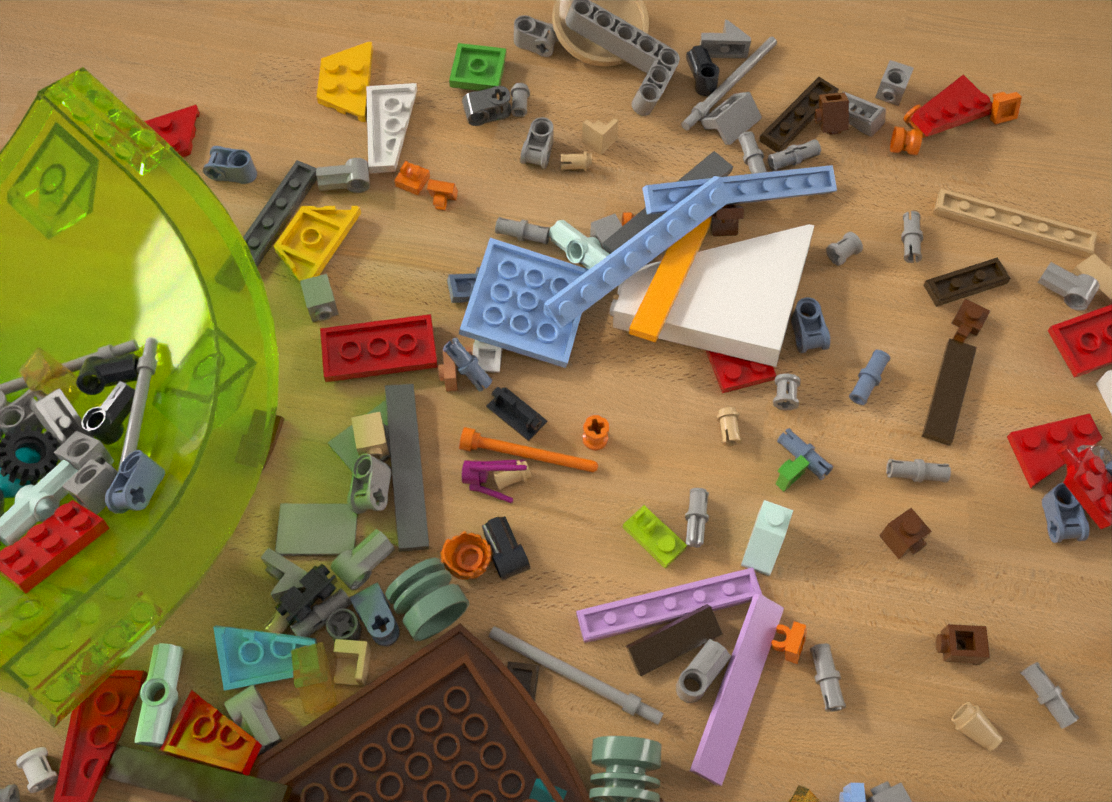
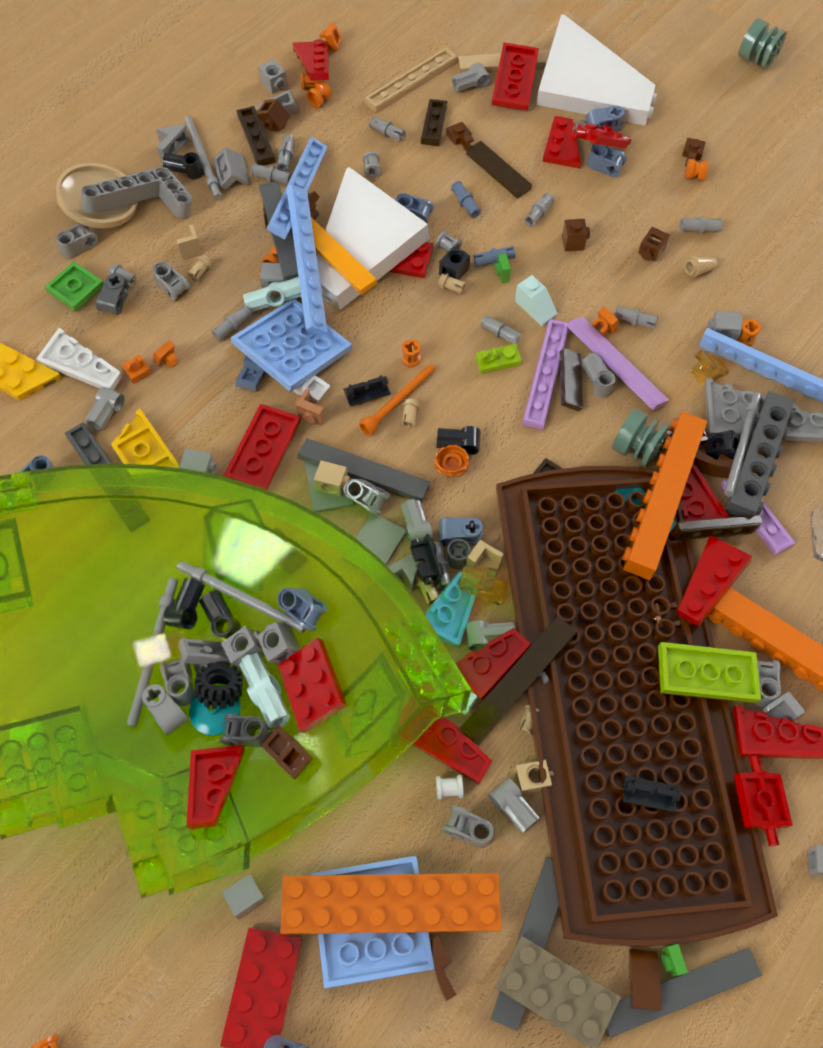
camera: 60 degrees left, 0 degrees up
sand green wheel [385,557,470,641] -> none
sand blue pin [443,338,493,392] -> none
magenta plant [461,459,527,503] -> none
light grey bar [489,626,664,725] -> none
none -> black brick [439,246,470,280]

